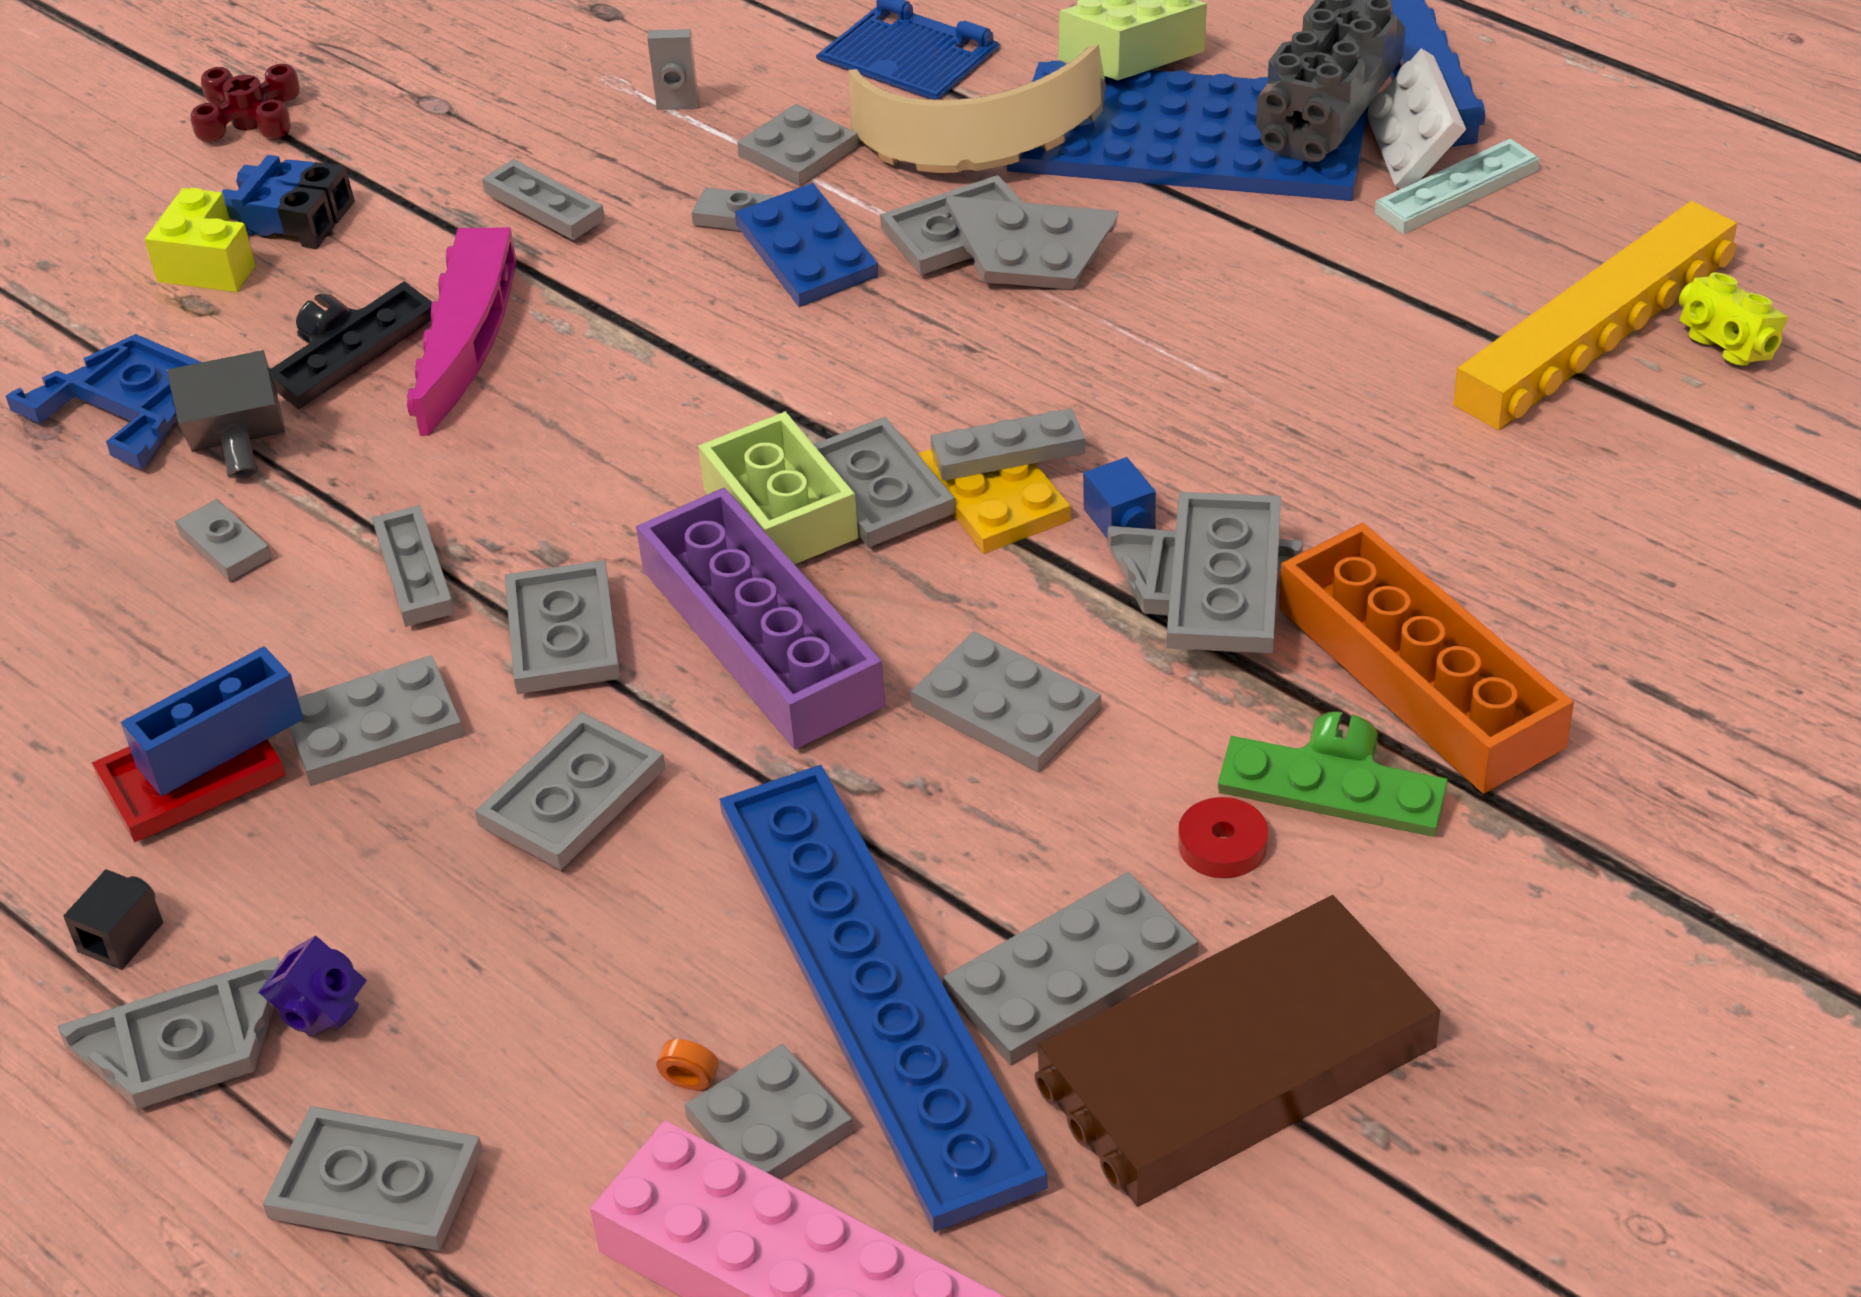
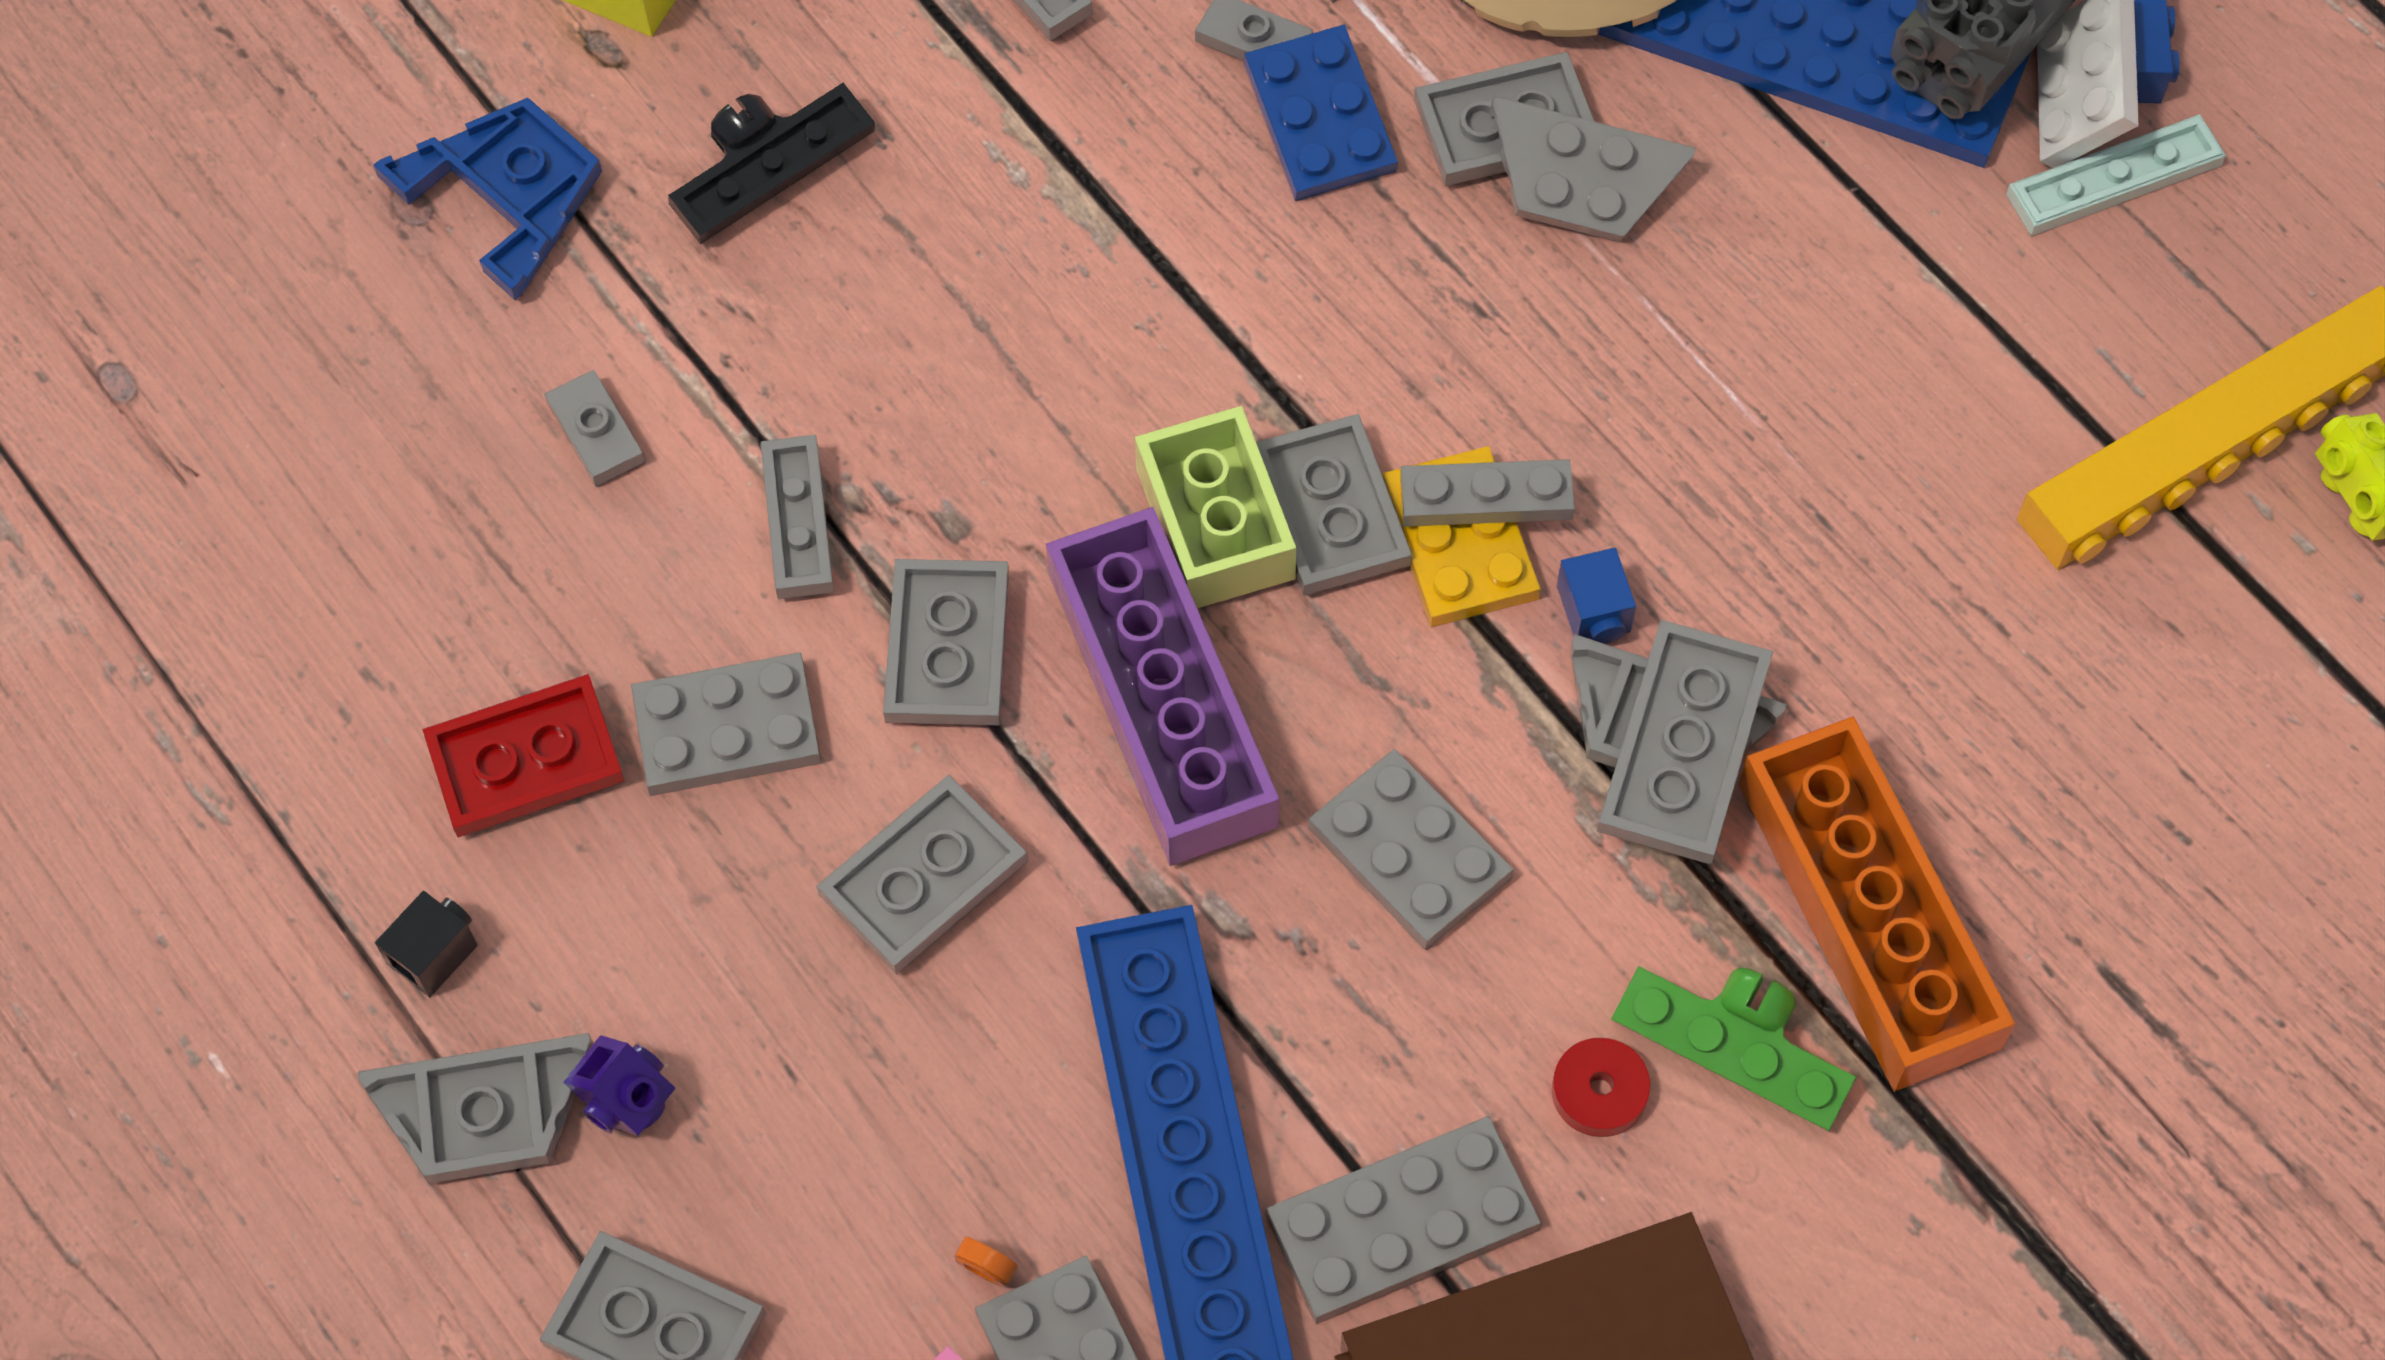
camera: 10 degrees right, 20 degrees up
blue brick [121,646,304,797] -> none
dark grey brick [167,350,286,478] -> none
dark pink slope [407,227,517,435] -> none

